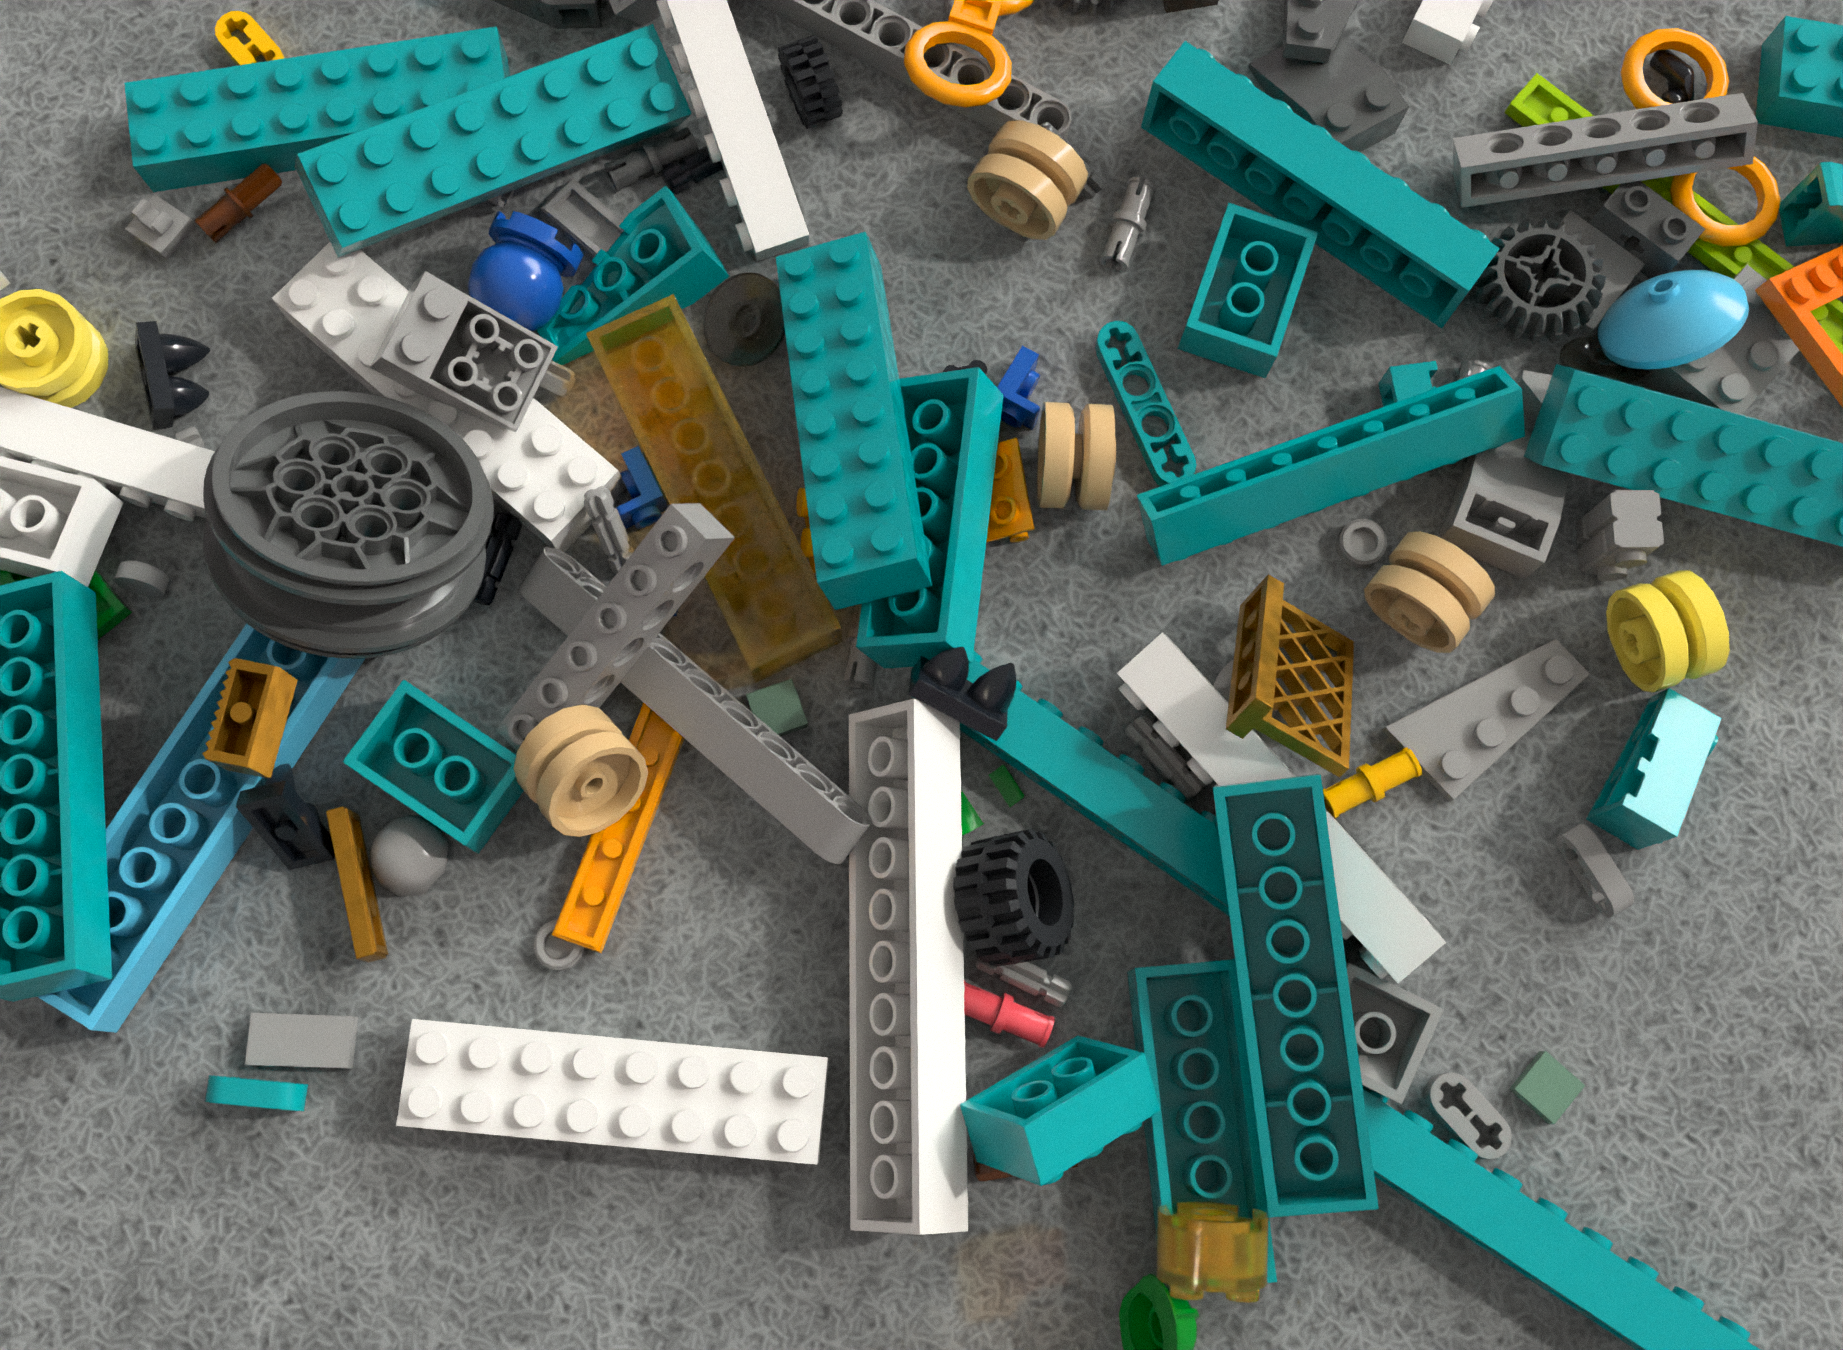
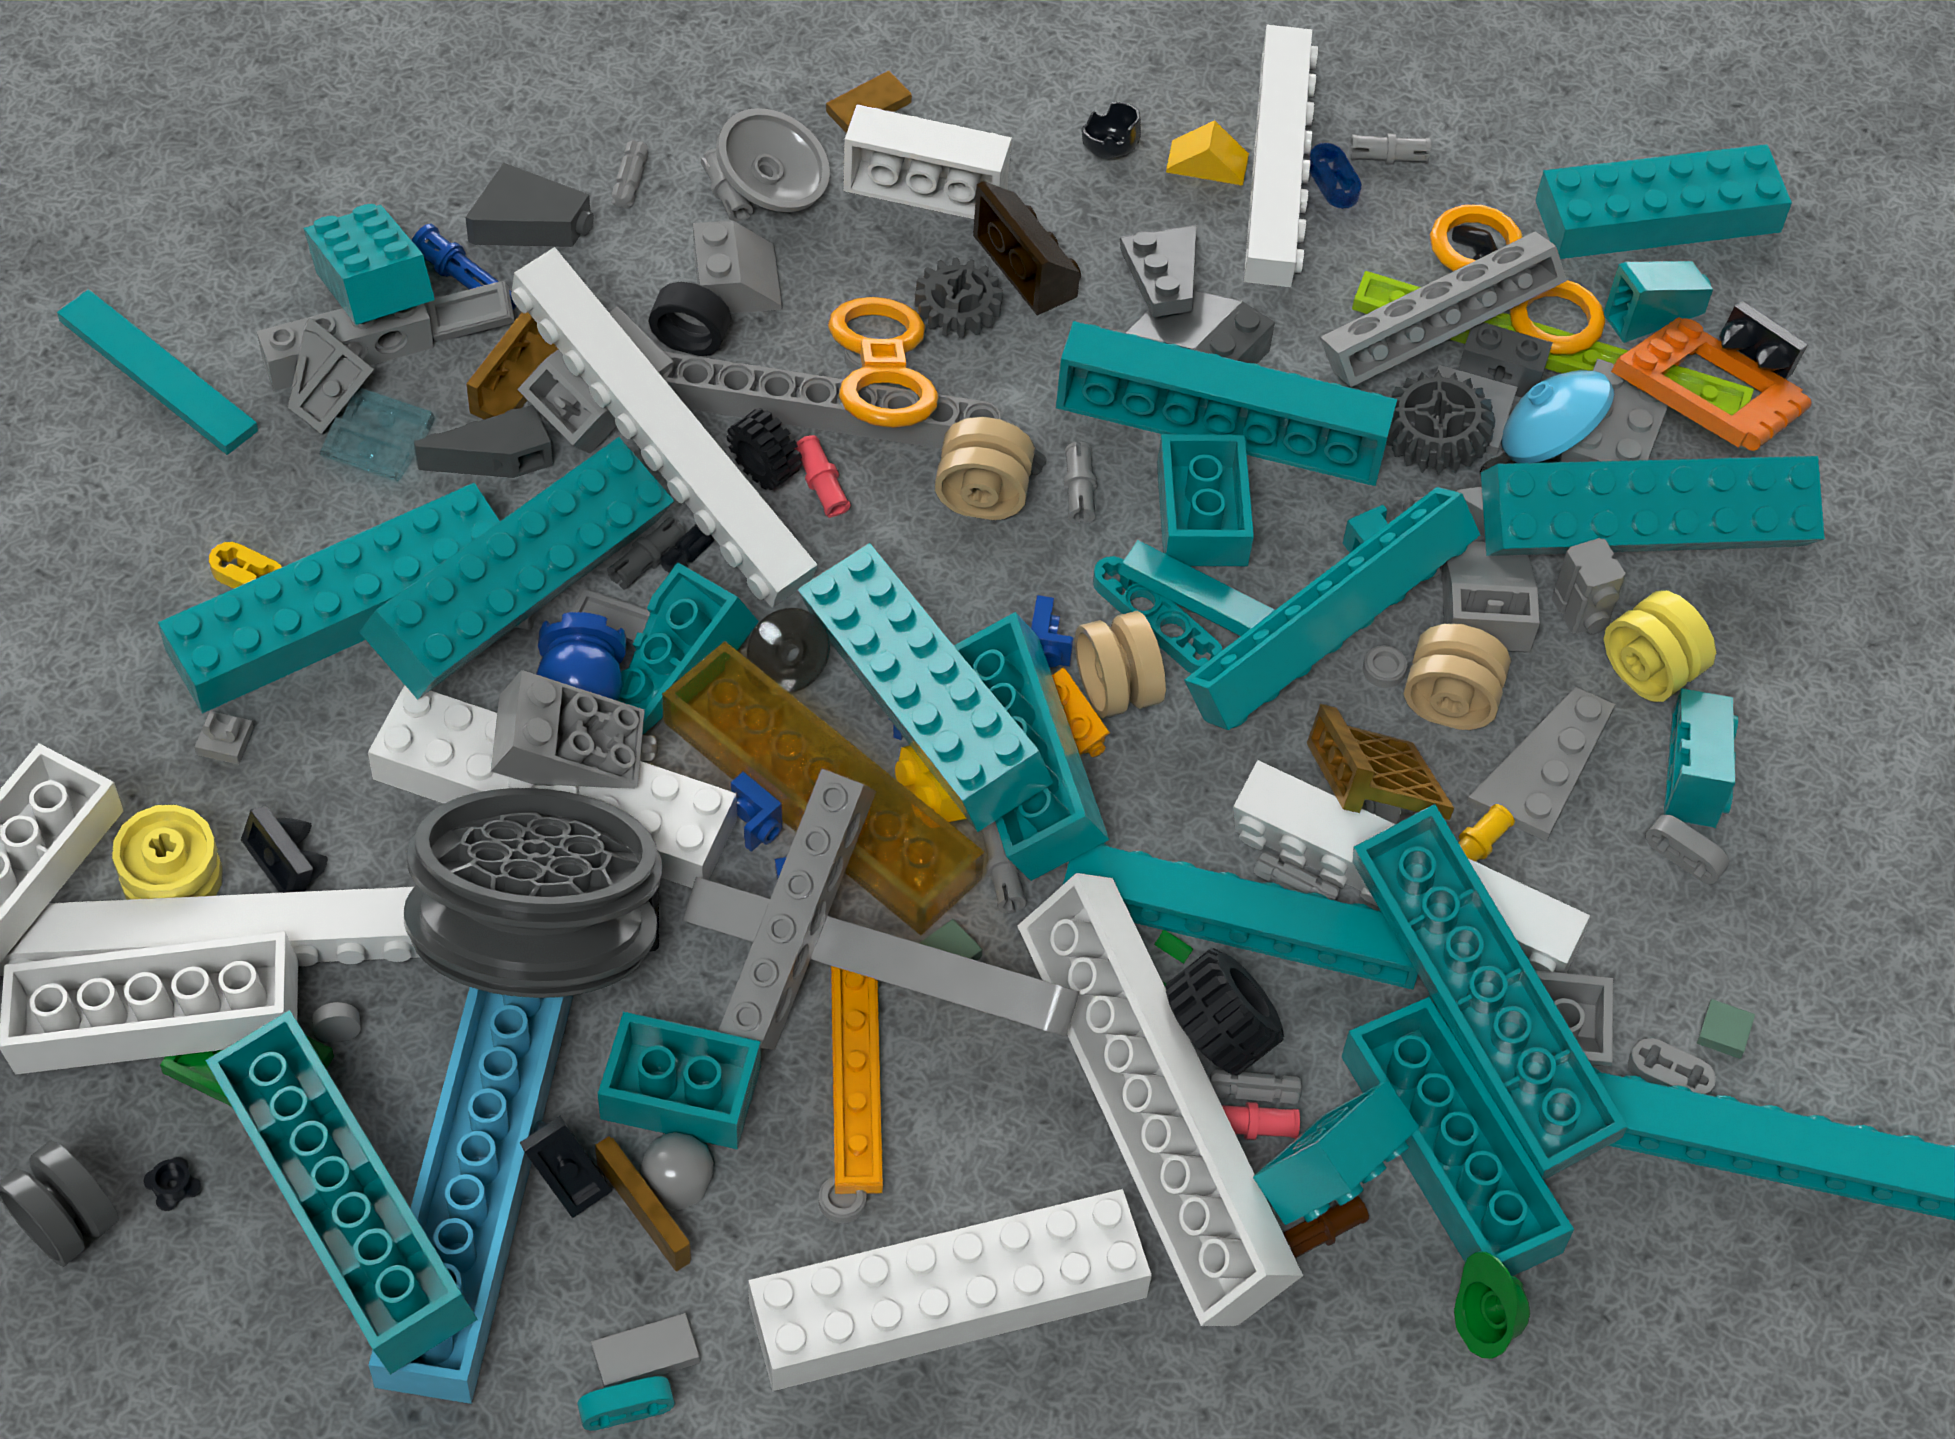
camera: 20 degrees left, 20 degrees down
reddish brown axle [194,164,282,243] -> none
pearl gold brick [202,658,298,778] -> none
tan wheel [513,704,648,837] -> none
light grey axle [584,486,634,574] -> none
black tile [909,647,1016,741] -> none
clear yellow brick [1156,1202,1269,1302] -> none
none -> coral pin [795,435,851,518]
none -> teal tile [1118,540,1275,636]

